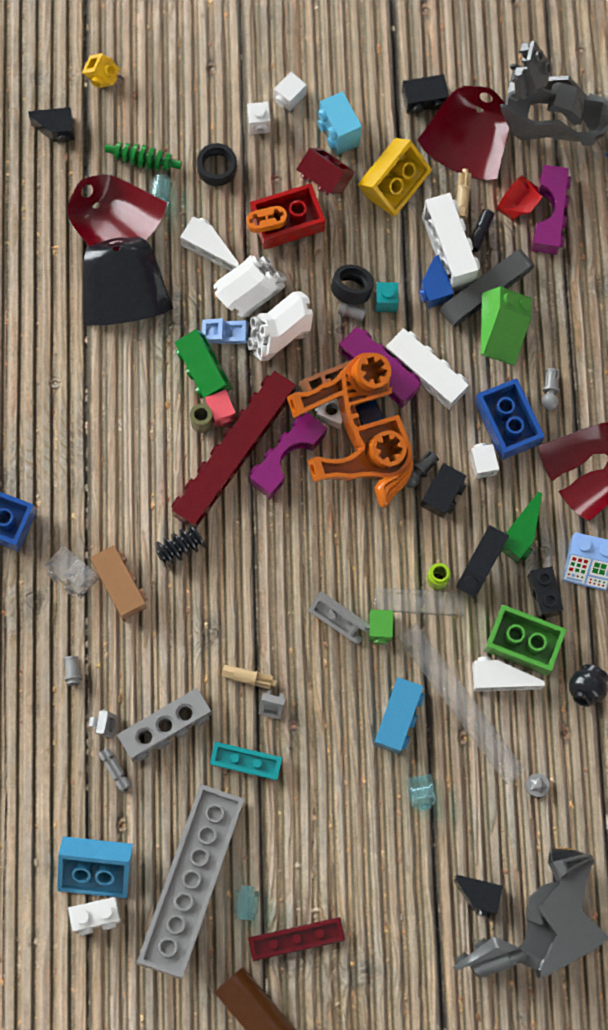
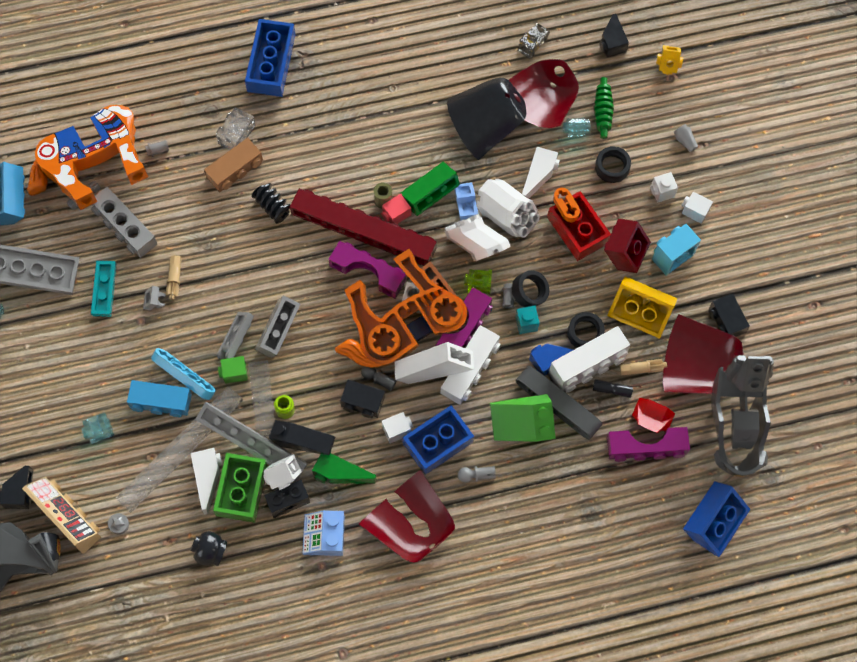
camera: 80 degrees right, 5 degrees down
light grey tile [88,710,117,738] -> none
none -> slope [22,477,102,554]
none -> animal [27,105,148,210]
none -> medium azure beam [151,348,216,400]
none -> light grey plate [195,402,308,481]
none -> light grey brick [255,295,300,358]
none -> white brick [263,454,302,490]
none -> white slope [395,342,474,384]
none -> clear neon green brick [464,269,492,294]
none -> clear smoke leg [517,23,550,59]
none -> black tyre [567,312,605,348]
none -> light grey cone [674,124,698,152]

